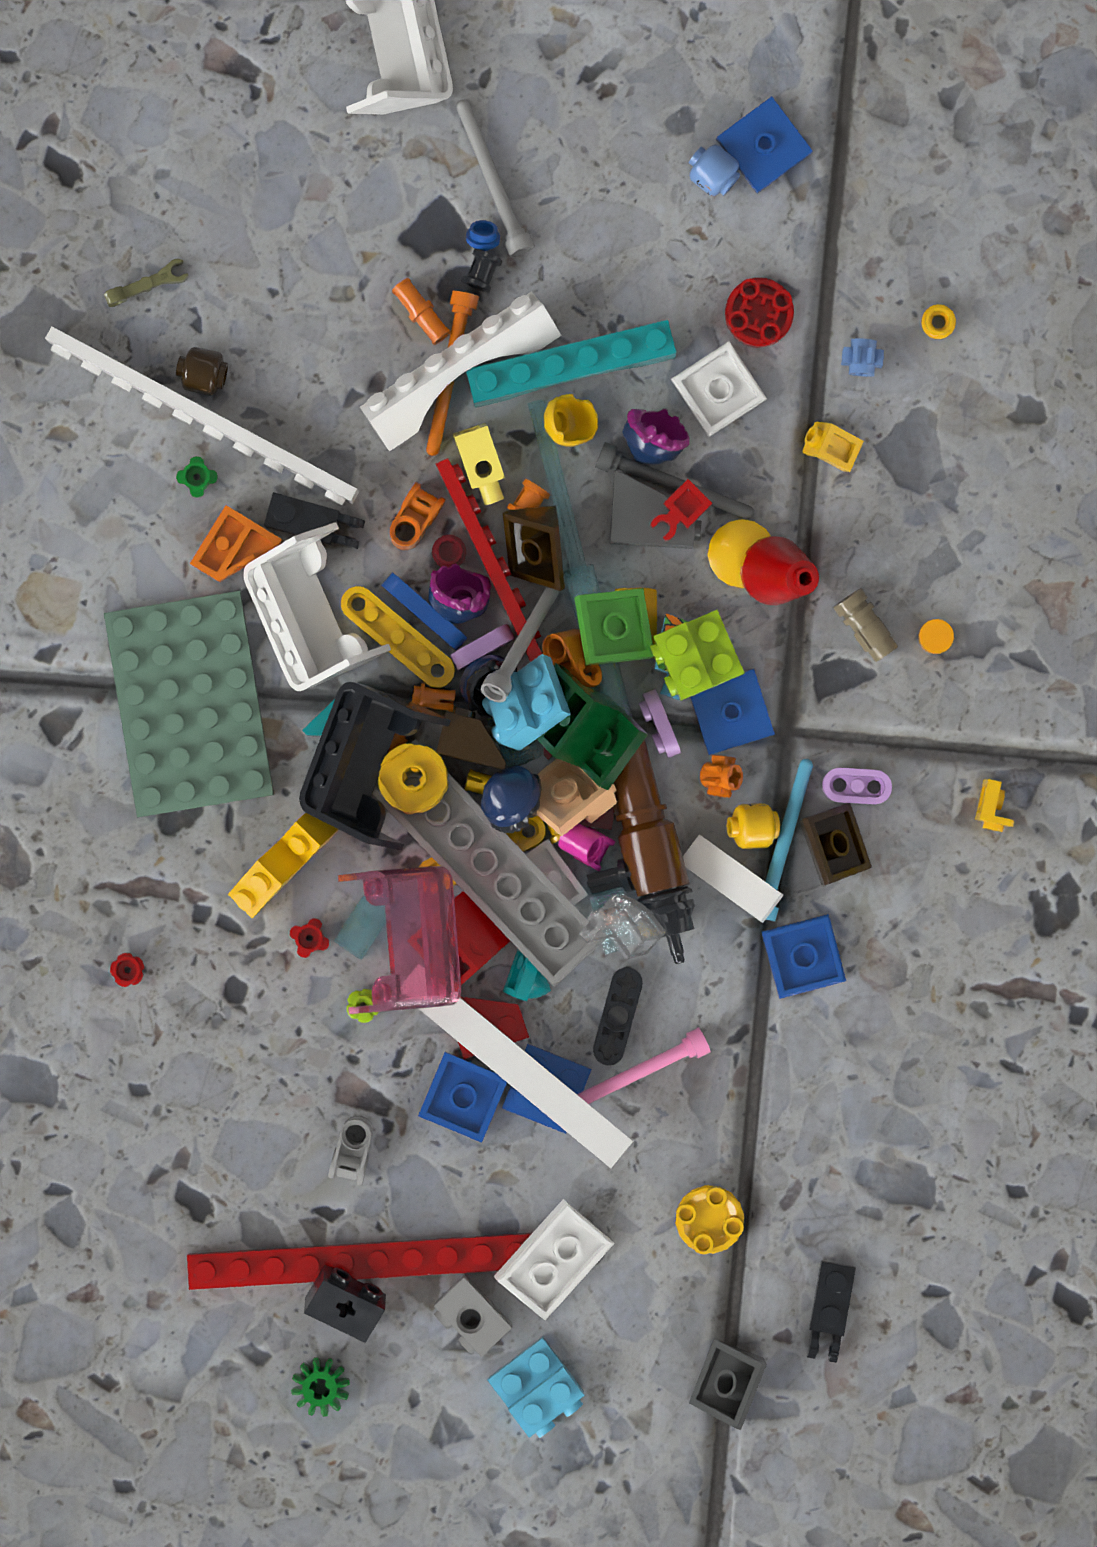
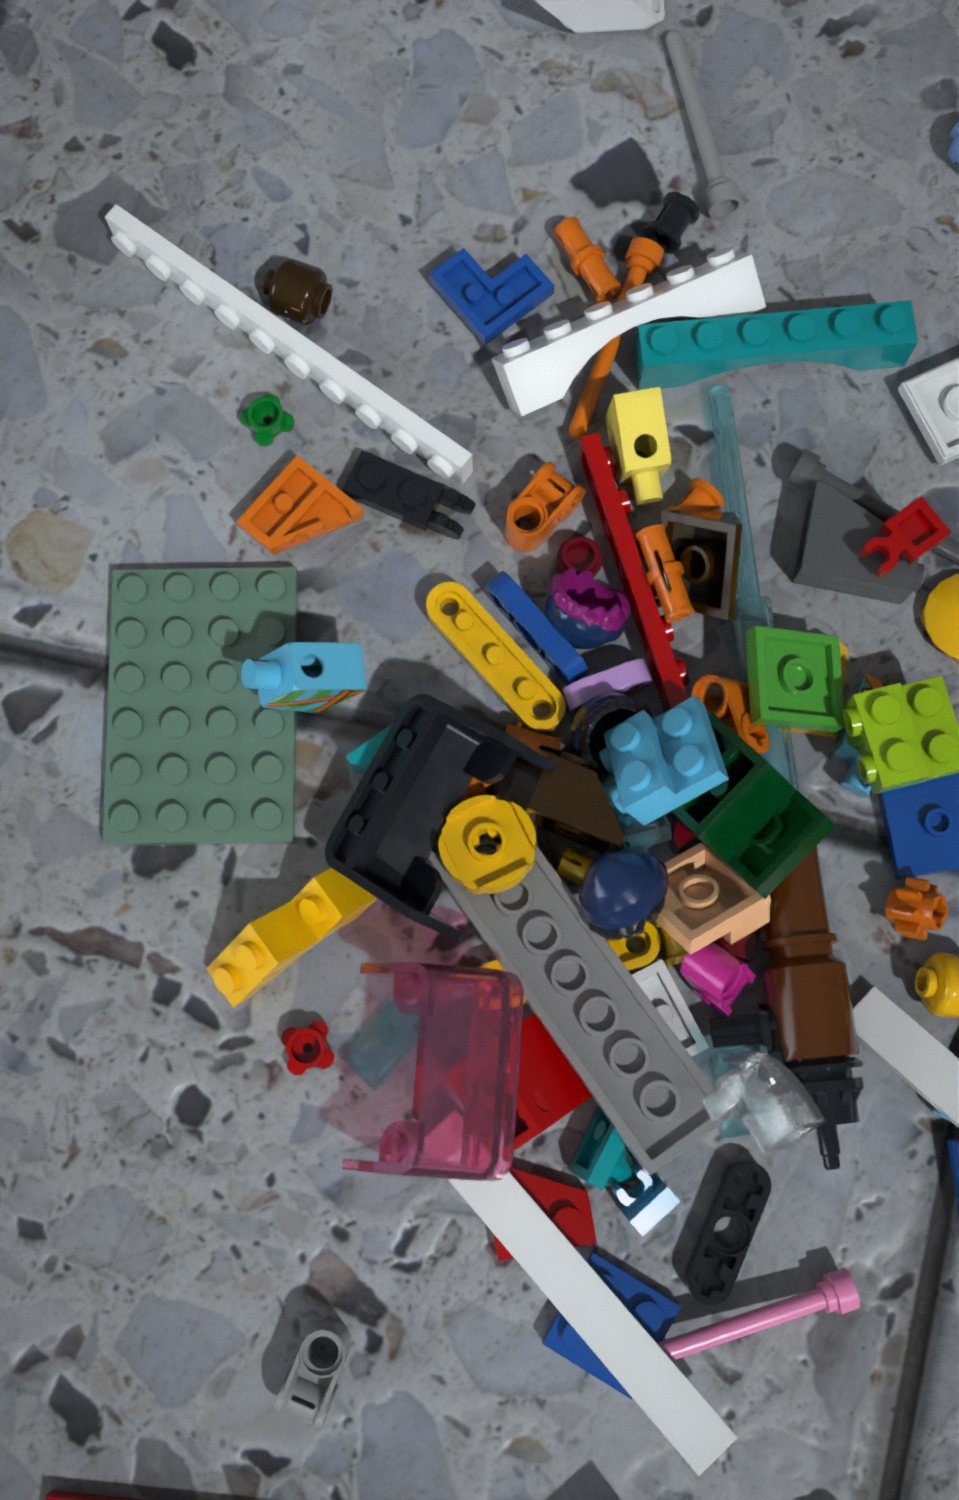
camera: 10 degrees right, 10 degrees down
olive piece [104,259,189,307] -> none
red plate [110,953,144,987] -> none
white windscreen [244,522,391,691] -> none
lime plate [346,989,381,1023] -> none
blue plate [418,1051,507,1143] -> none
blue plate [466,220,500,251] -> none
light grey piece [481,571,567,703] -> none
yellow hair [543,394,598,447] -> none
magenta hair [622,408,690,465] -> none
lavender plate [639,689,681,758] -> none
none -> medium azure torso [241,642,367,713]
none -> blue plate [429,248,554,345]
none -> tile [612,1164,680,1236]
none -> orange pin [636,524,695,623]

